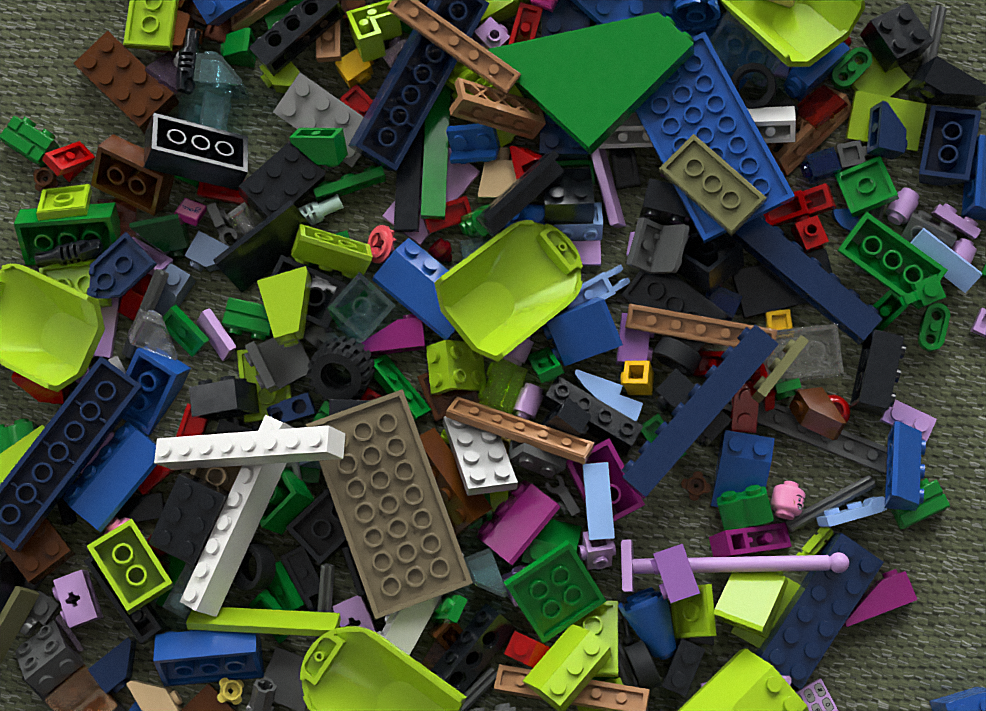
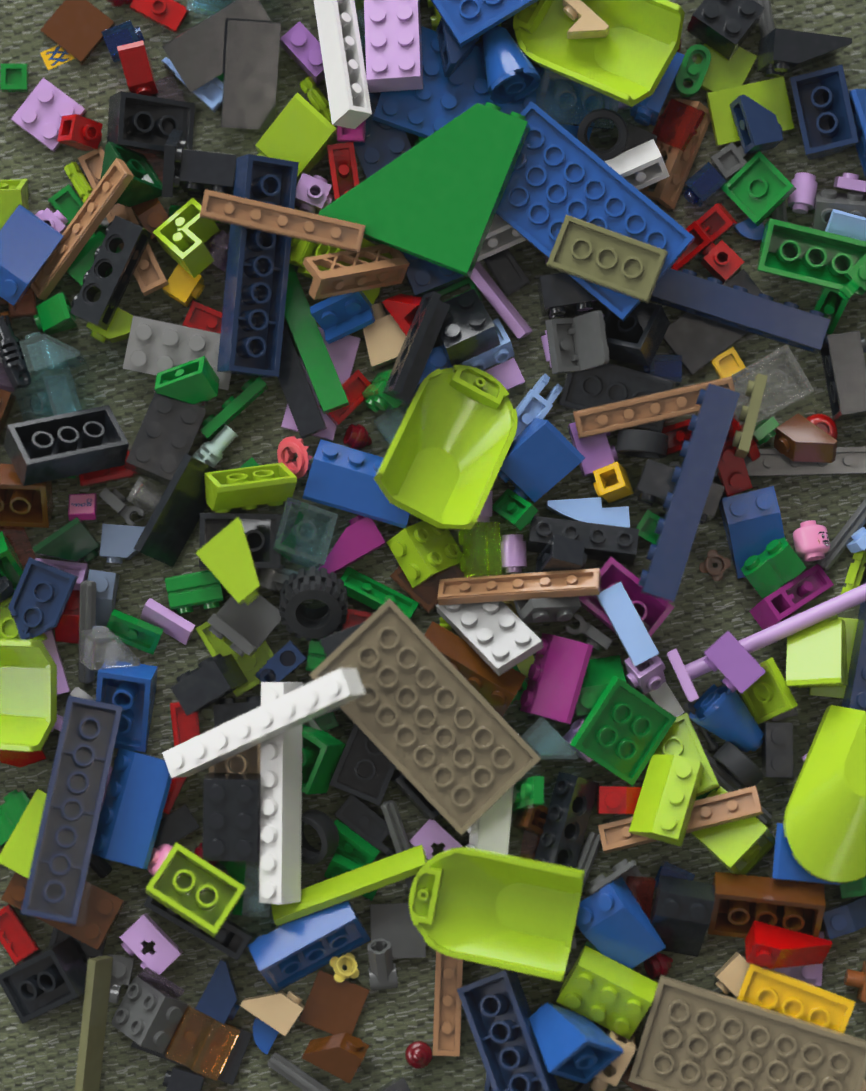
camera: 30 degrees left, 5 degrees up
none -> white sticker [649,681,684,717]

